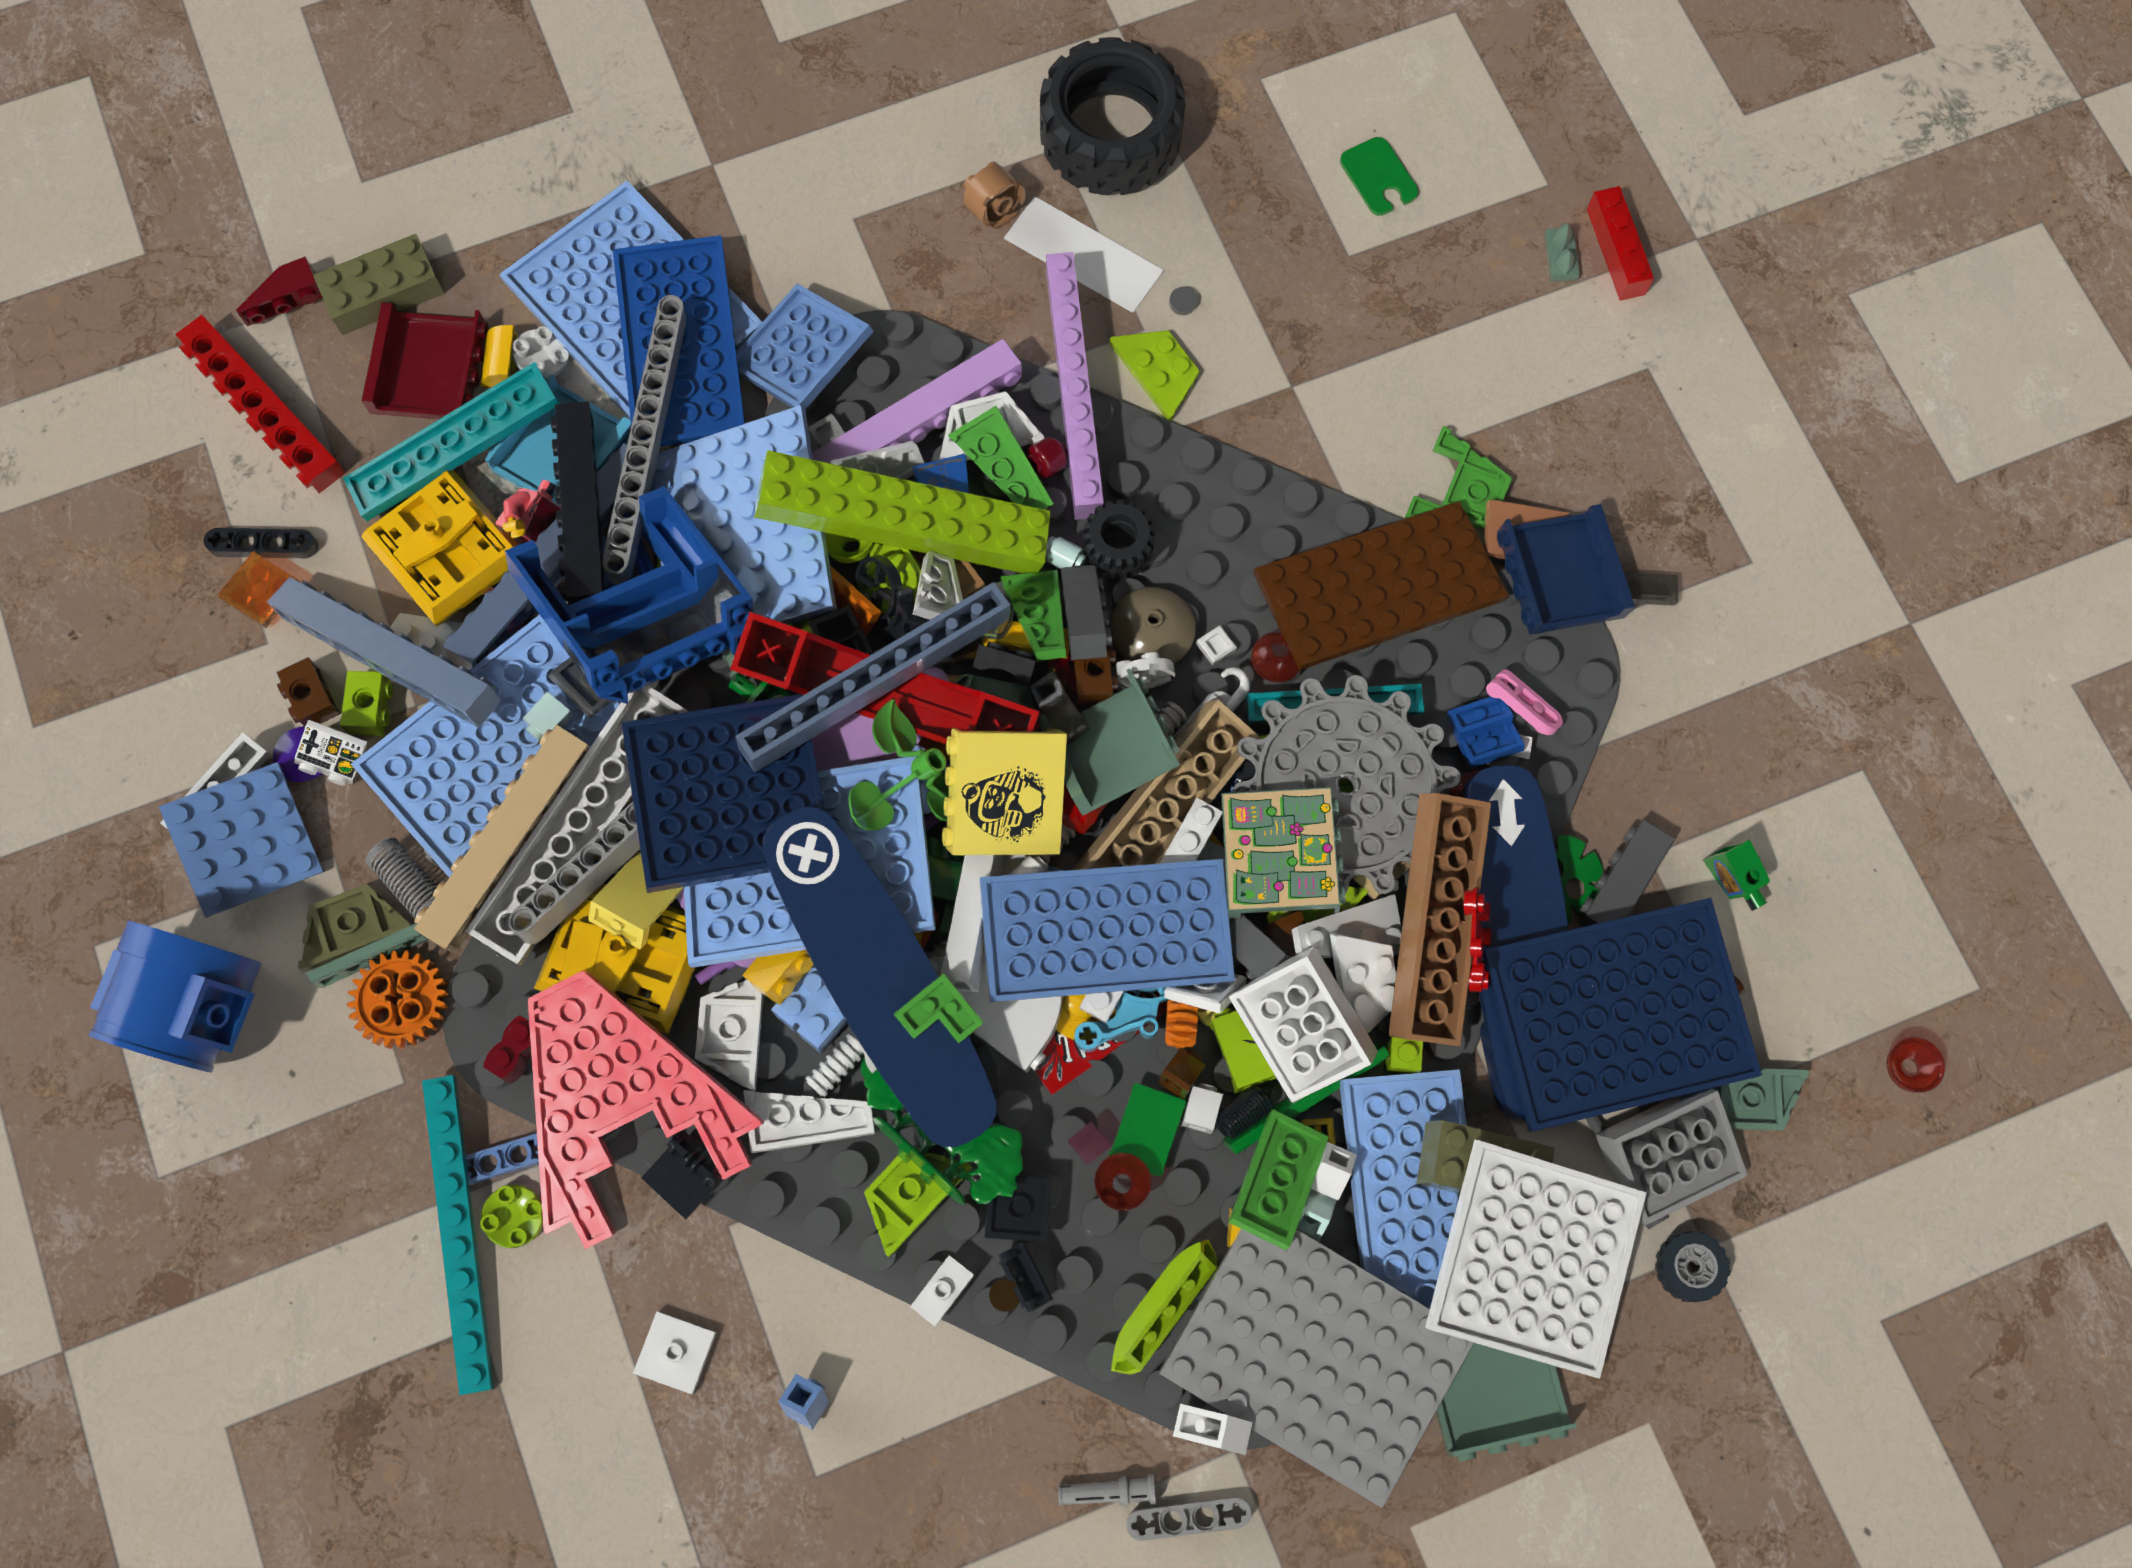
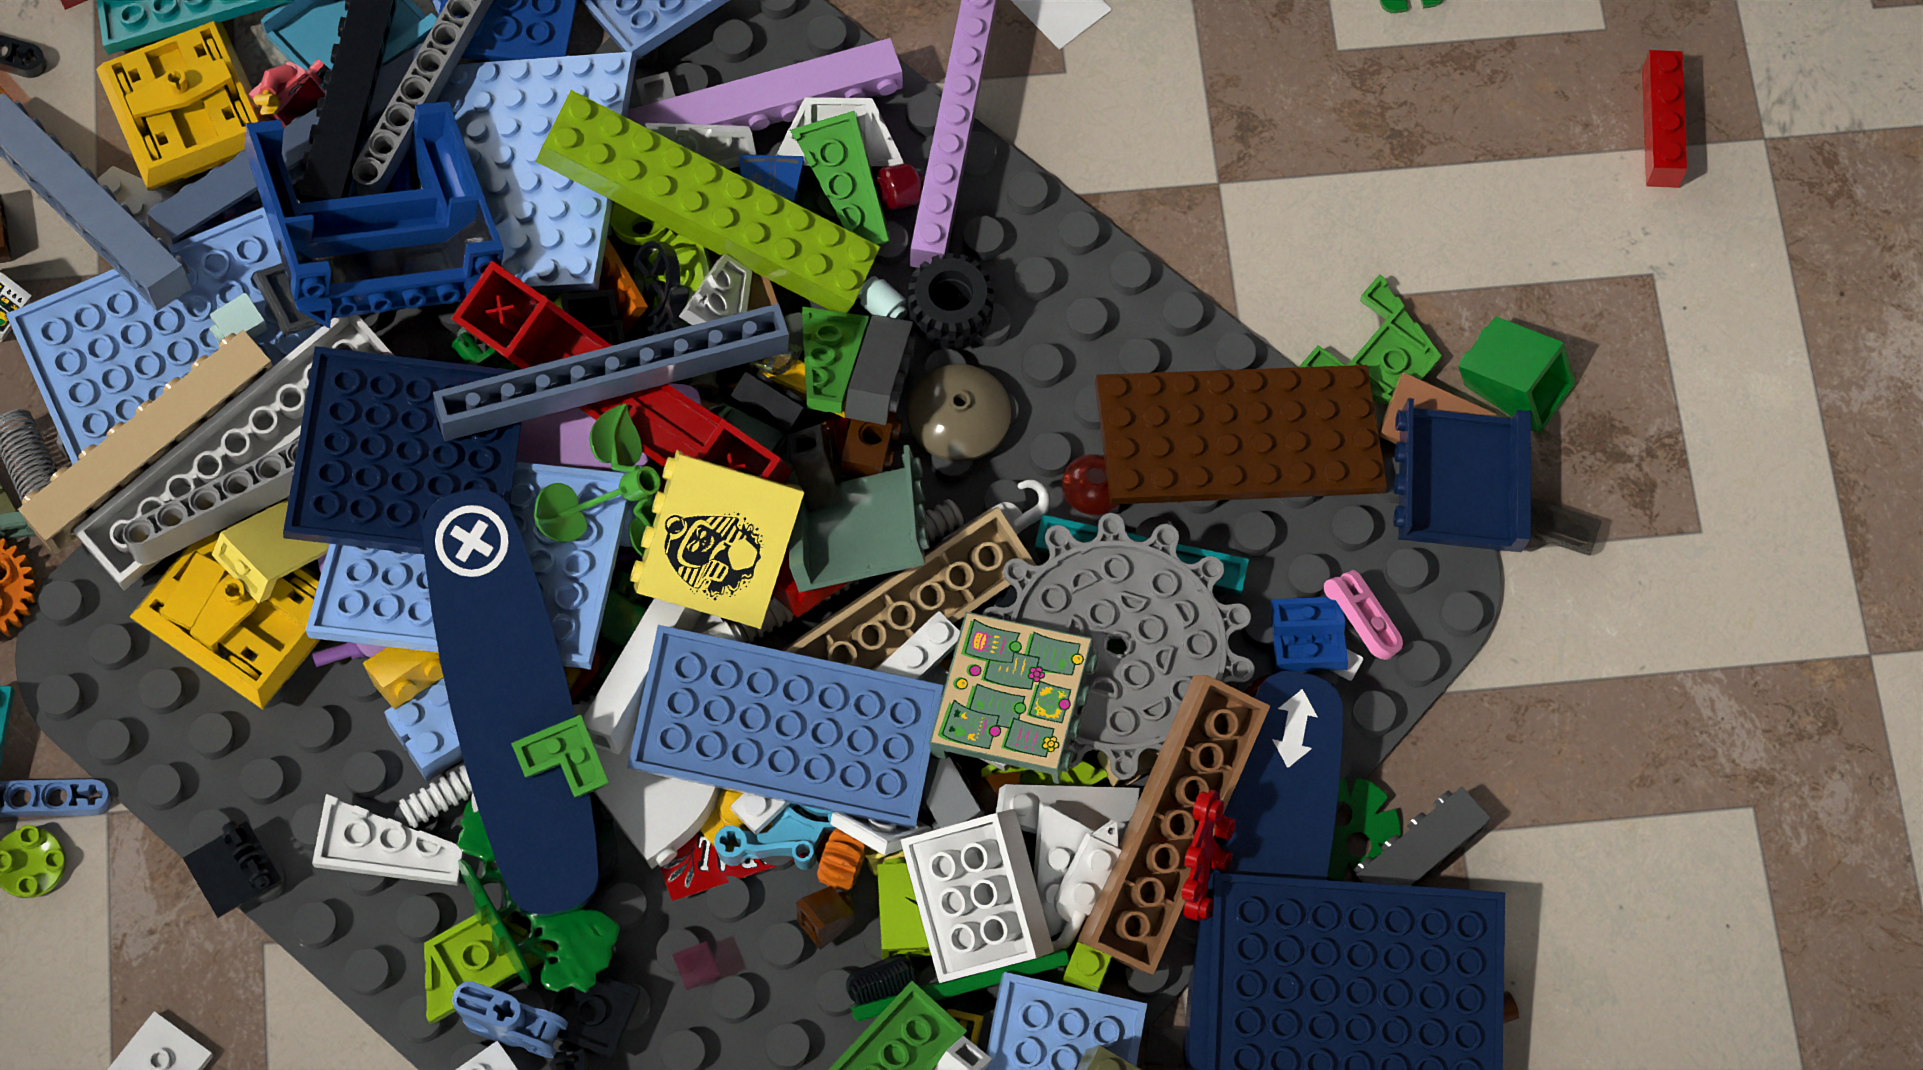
camera: 15 degrees right, 5 degrees down
lime brick [340,671,393,736] -> none
dark red brick [483,1015,532,1084] -> none
coral wing [528,969,764,1249] -> none
white wing [695,980,764,1091] -> none
clear red piece [1094,1153,1151,1211] -> none
lime wing [1109,330,1199,421] -> none
green piece [1109,1083,1186,1177] -> none
white plate [1116,652,1175,689] -> none
dark grey tile [1169,287,1197,315] -> none
white brick [1182,1083,1223,1134] -> none
white tile [1196,625,1237,666] -> none
sand green tile [1544,223,1580,282] -> none
green torso [1703,839,1770,911] -> none
none -> medium blue piece [452,981,568,1058]
none -> white plate [1052,819,1122,951]
none -> green slope [1458,316,1577,434]

